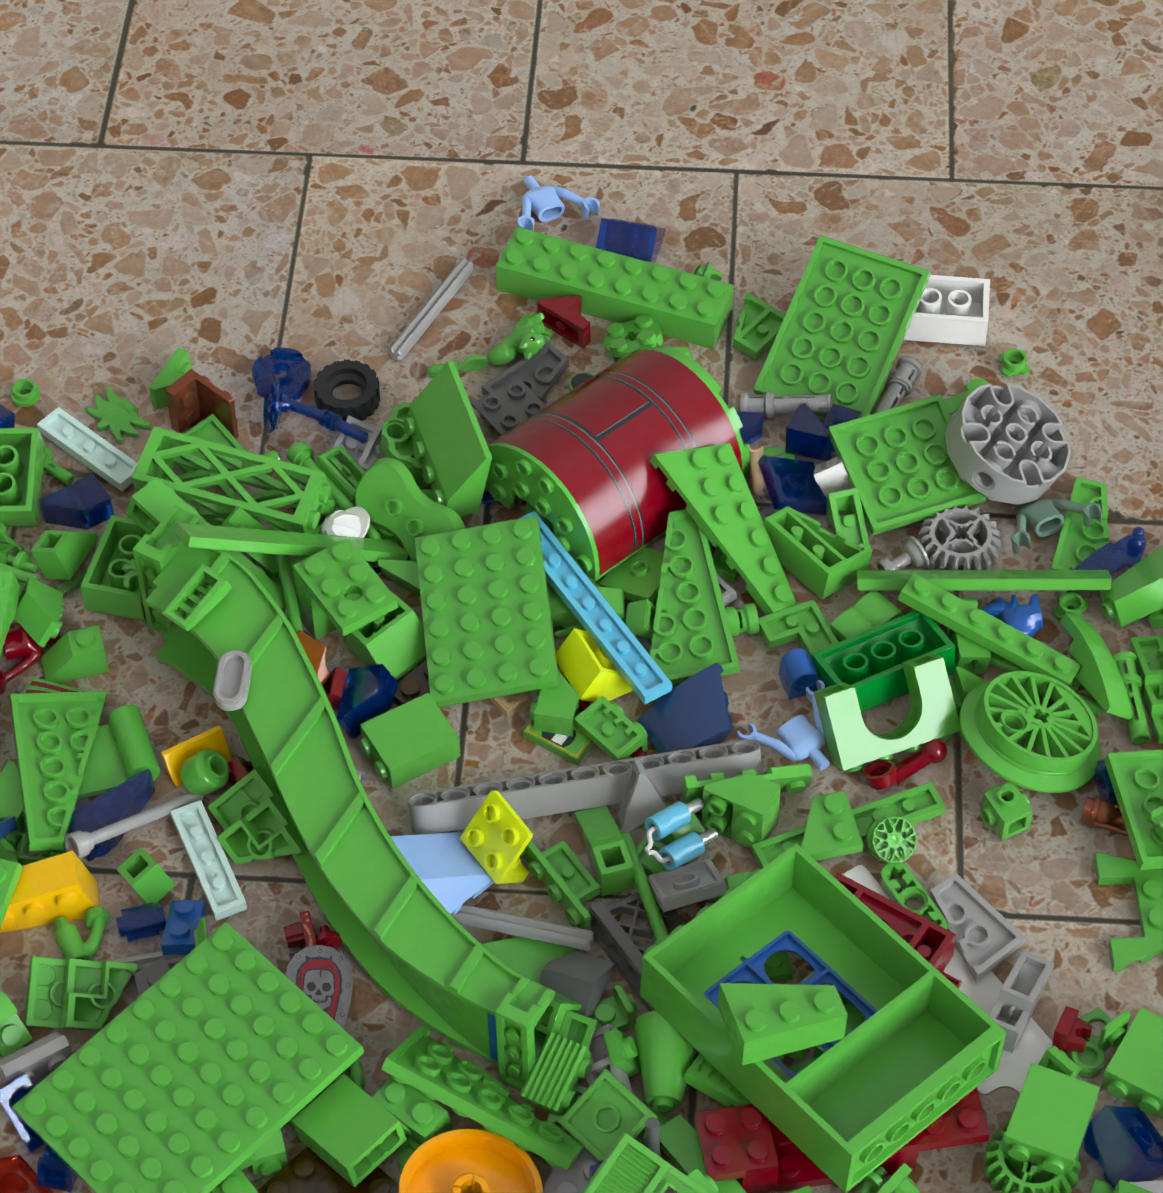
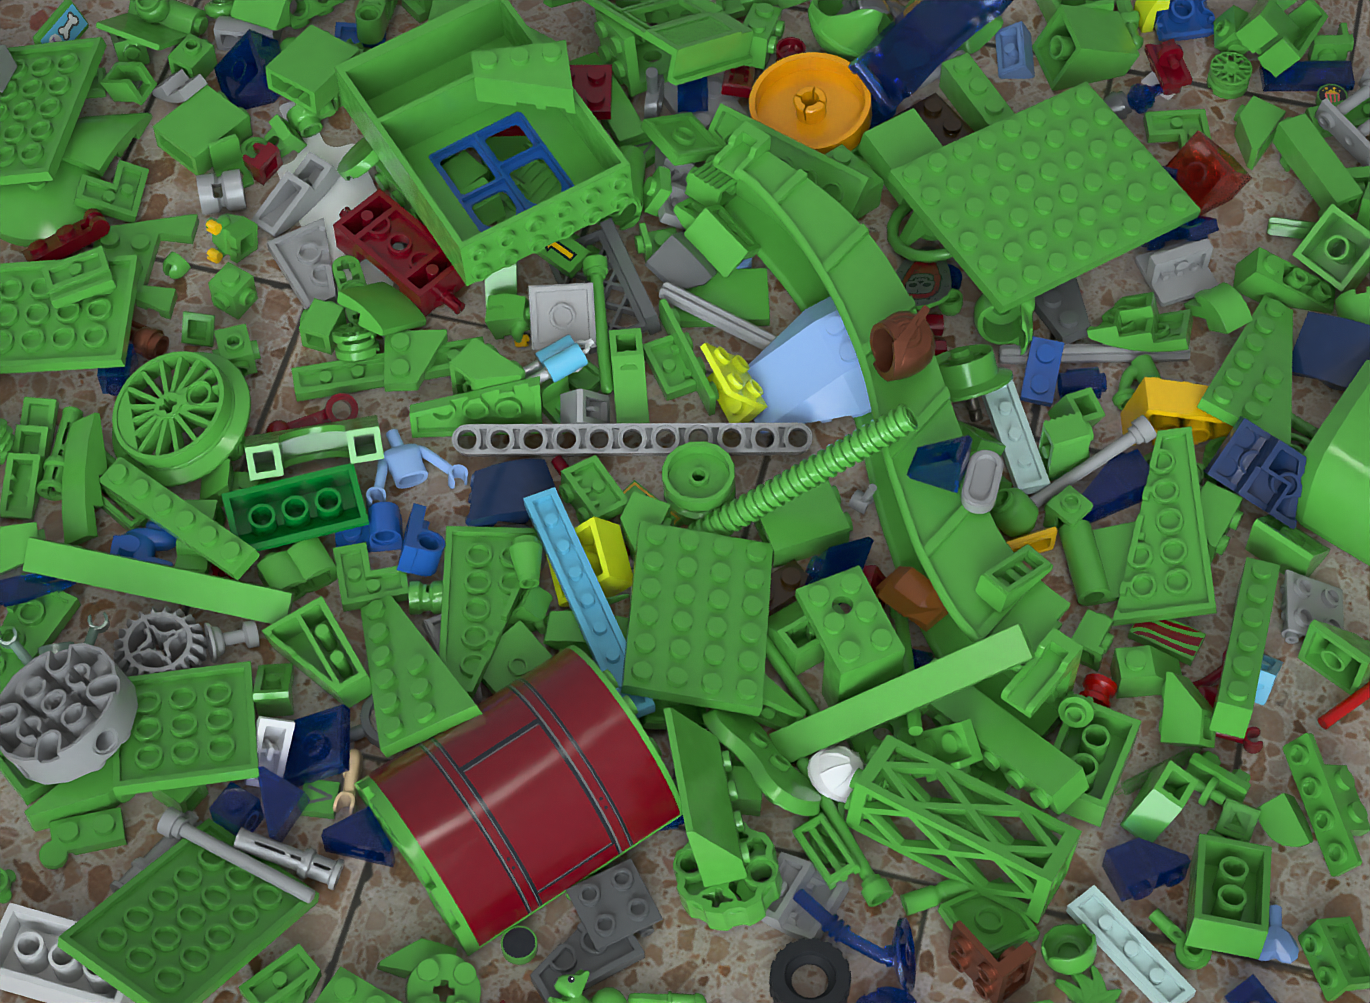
camera: 170 degrees left, 5 degrees up
none -> light grey piece [157,807,315,903]
none -> bright green hinge [163,251,191,279]
none -> bright green slope [181,311,215,347]
none -> light grey wheel [196,169,247,215]
none -> bright green piece [205,213,258,264]
none -> bright green brick [208,262,258,320]
none -> bright green brick [299,298,347,355]
none -> bright green slope [337,281,427,336]
none -> blue plate [397,503,446,577]
none -> bright green cone [509,535,543,589]
none -> bright green wheel [662,441,736,525]
none -> bright green piece [688,403,918,536]
none -> copper helmet [870,305,935,382]
none -> slope [906,435,972,494]
none -> bright green piece [936,344,1013,422]
none -> bright green brick [1038,411,1094,481]
none -> bright green hair [1041,923,1097,976]
none -> bright green bracket [1043,484,1093,529]
none -> bright green brick [1071,609,1114,672]
none -> red wheel [1078,673,1117,709]

